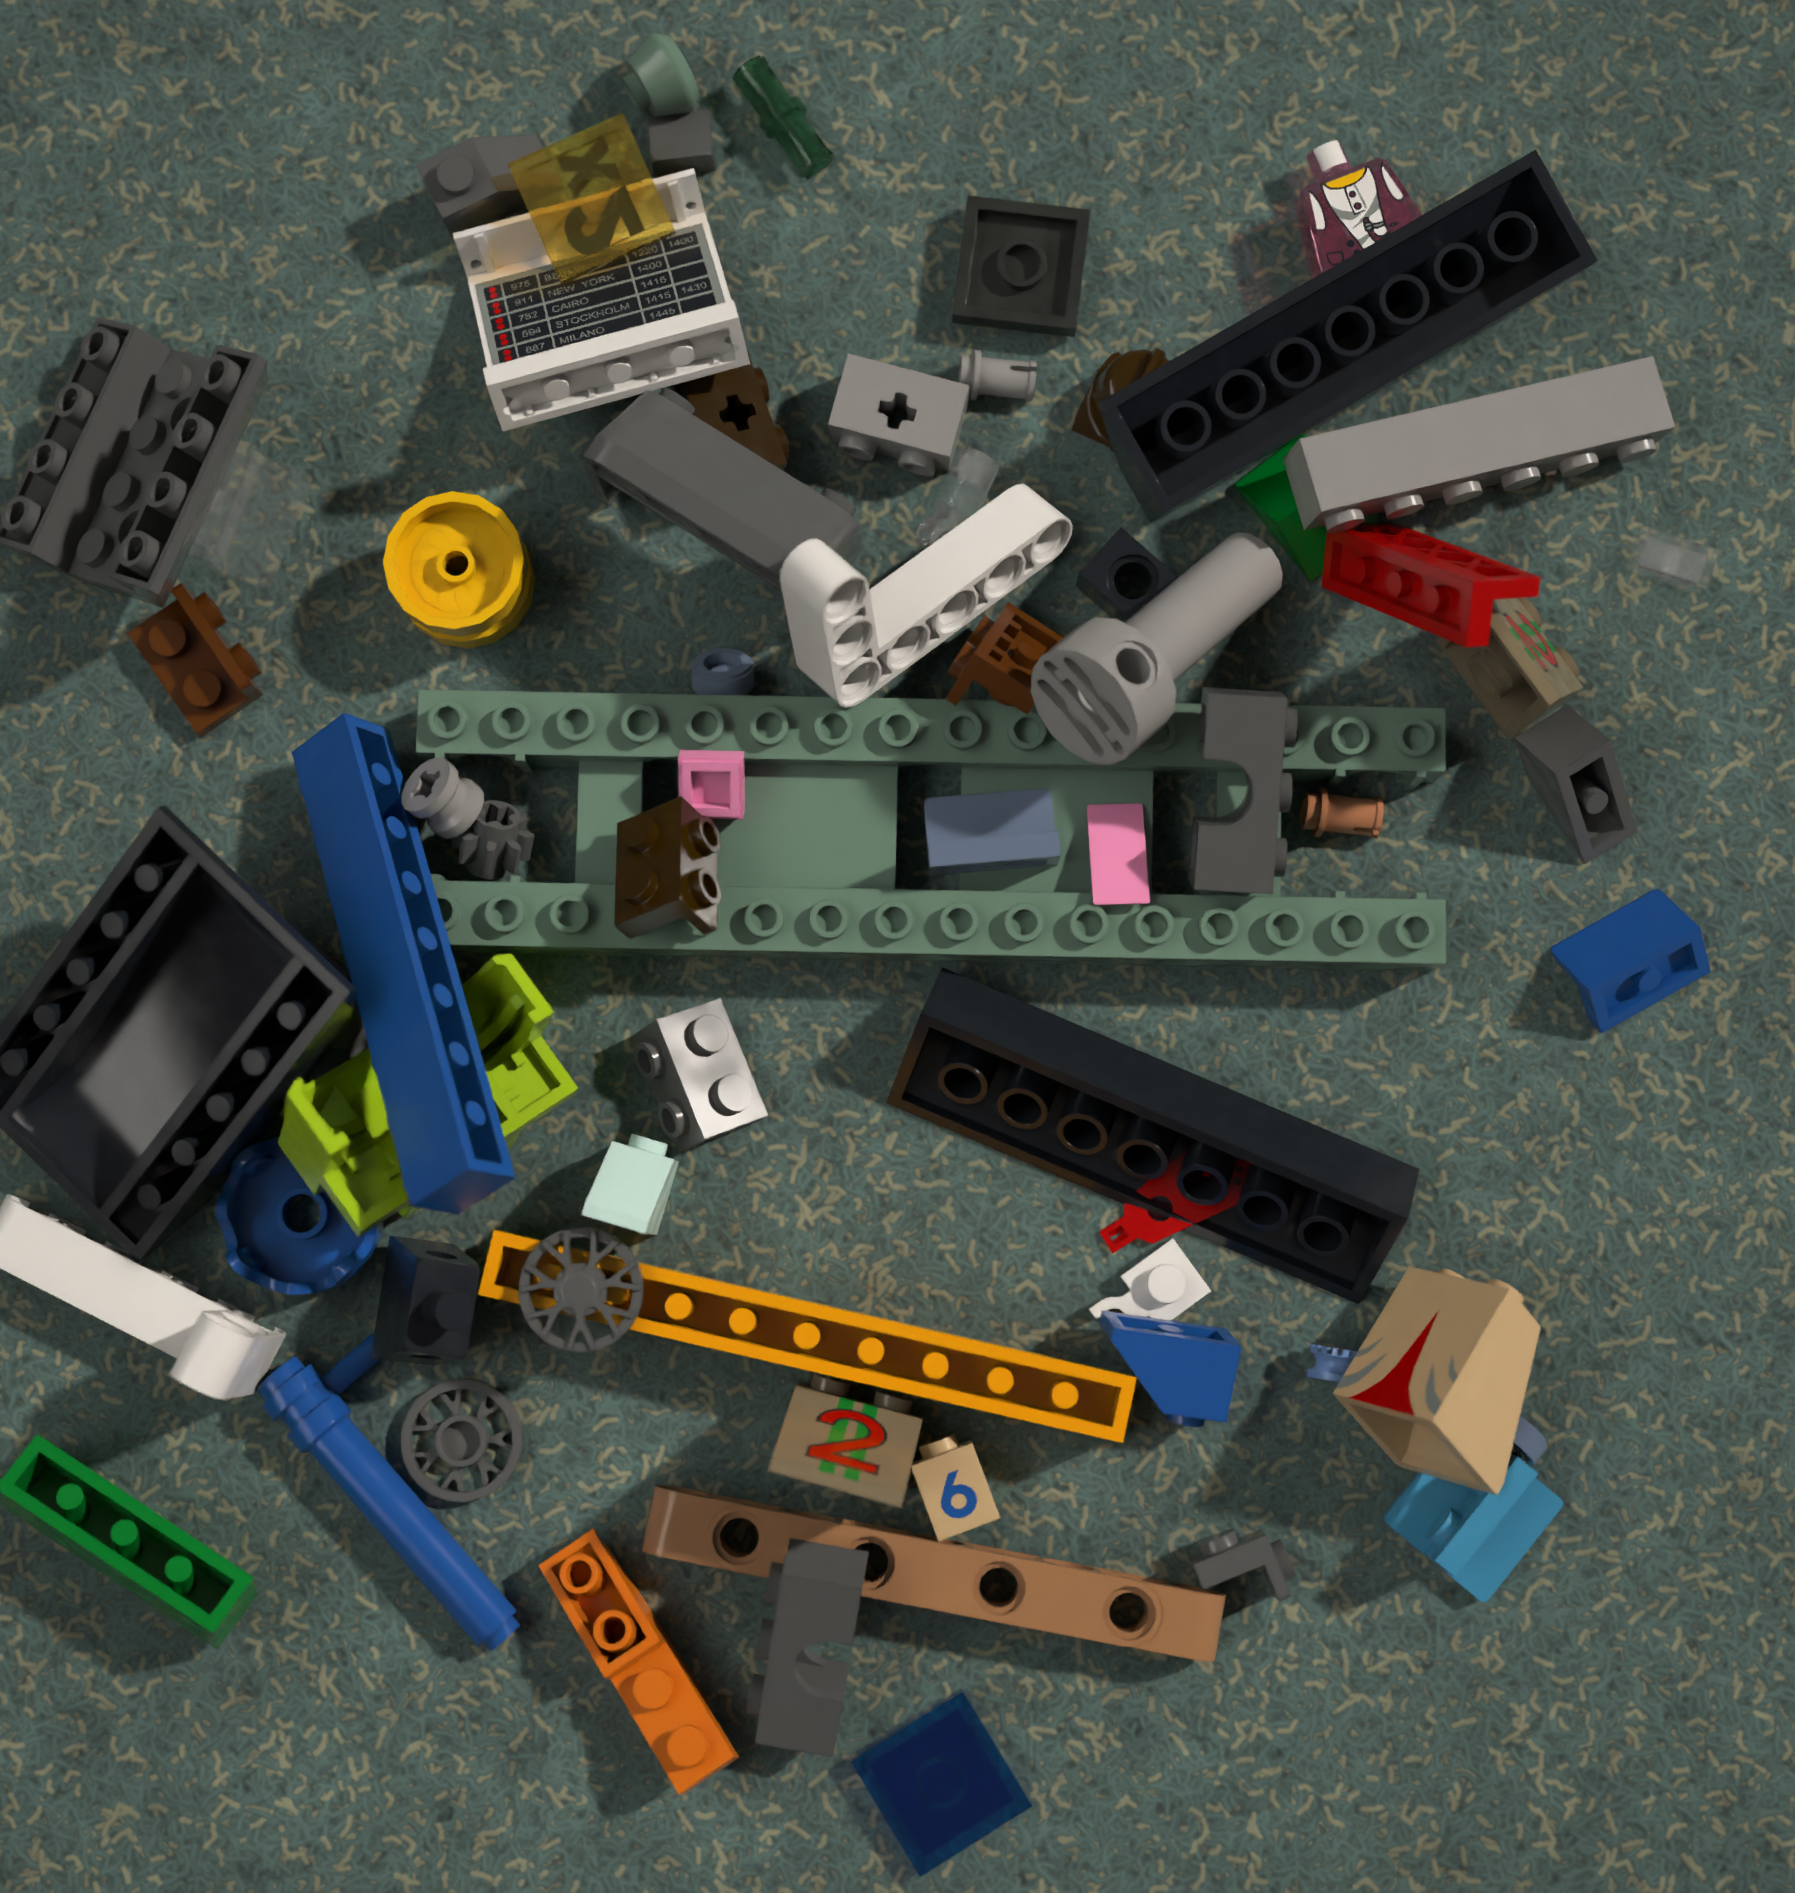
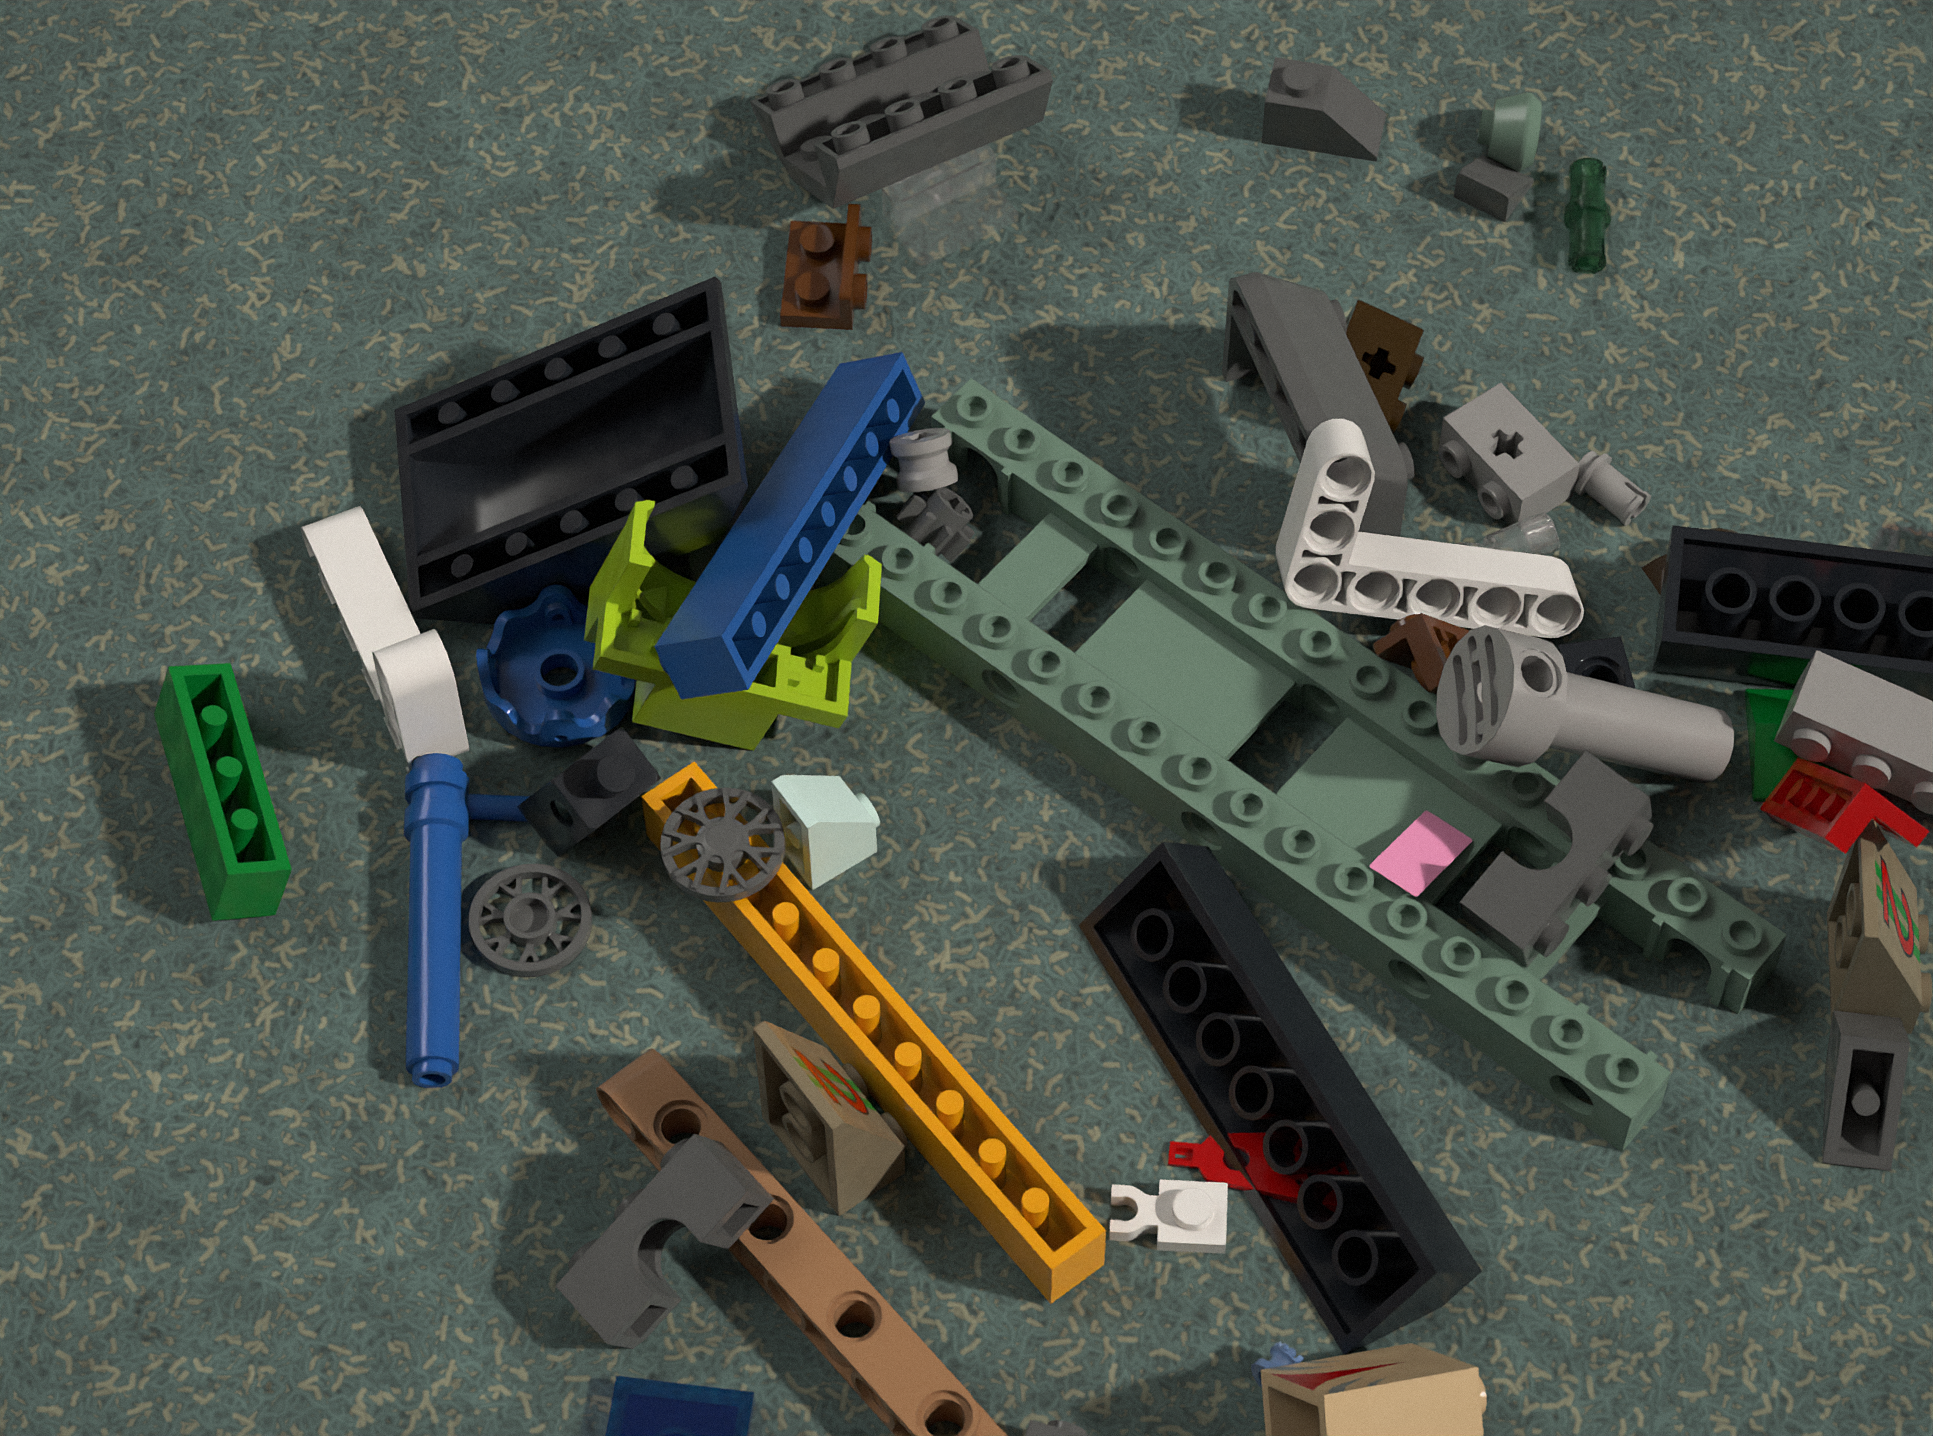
camera: 35 degrees right, 25 degrees down
yellow wheel [383,491,536,649] -> none
panel [453,168,750,431] -> none
clear yellow tile [508,113,676,285] -> none
orange slope [538,1529,739,1795] -> none
dark brown bracket [614,796,721,939] -> none
bracket [632,998,768,1153] -> none
bright pink tile [678,750,745,819] -> none
sand blue tile [691,648,755,695] -> none
tan brick [911,1433,1000,1541] -> none
sand blue panel [924,788,1060,876] -> none
pearl dark grey plate [952,195,1091,337] -> none
blue slope [1099,1310,1241,1427] -> none
nougat pin [1299,786,1384,839] -> none
blue panel [1551,889,1711,1034] -> none

